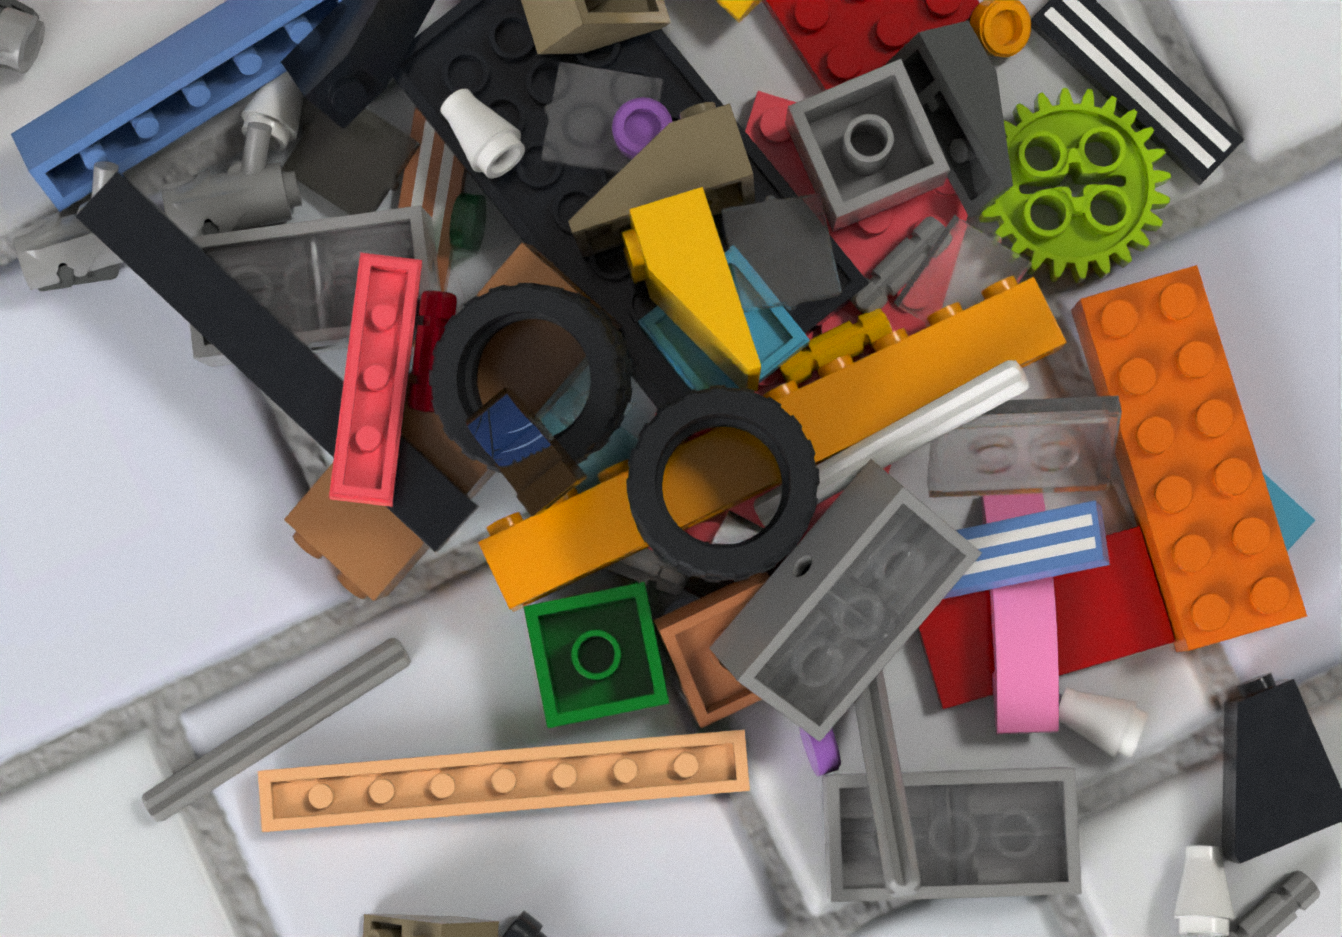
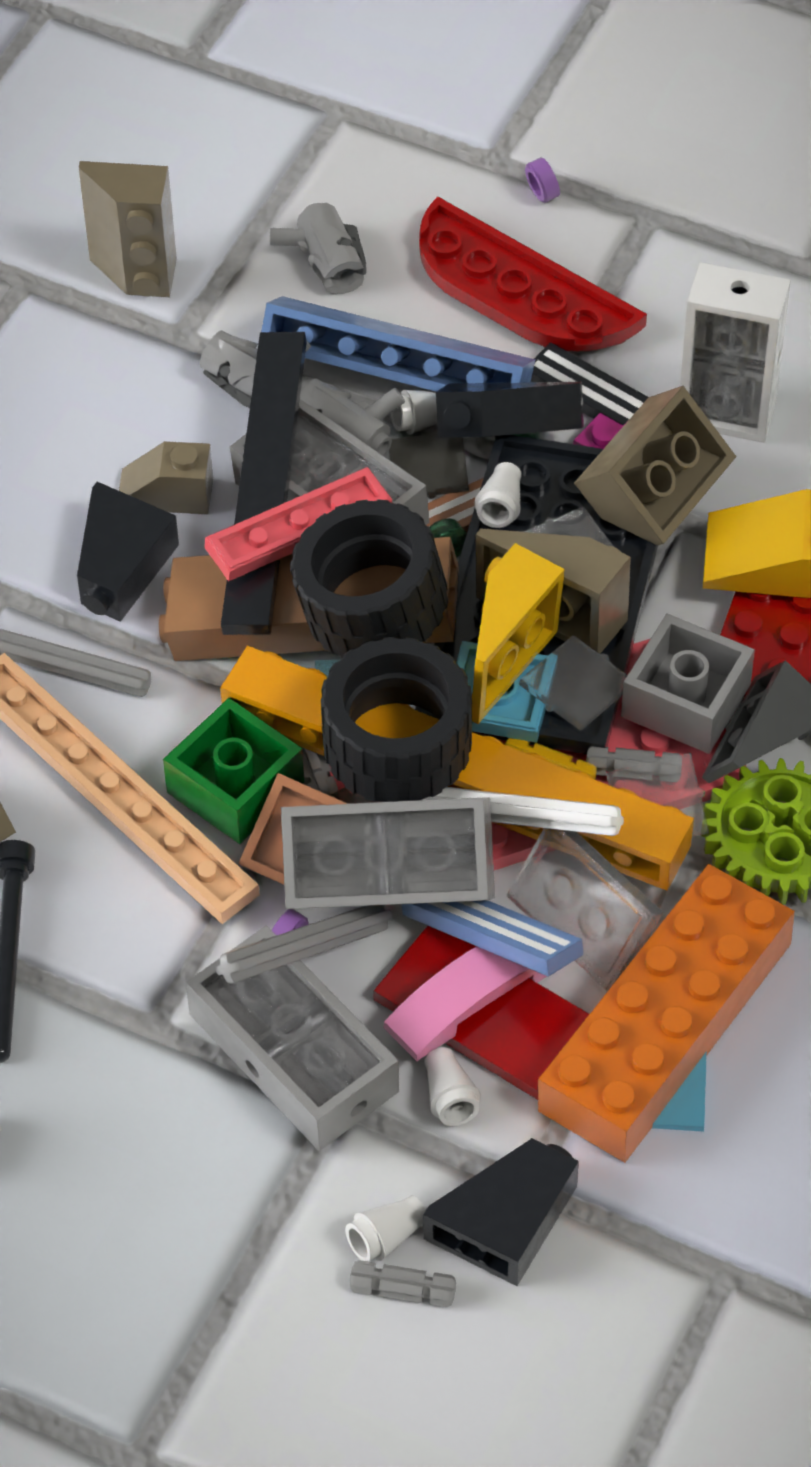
camera: 50 degrees right, 30 degrees down
leg [465,387,588,517] -> none
none -> black slope [77,481,179,622]
none -> dark tan slope [119,441,213,514]

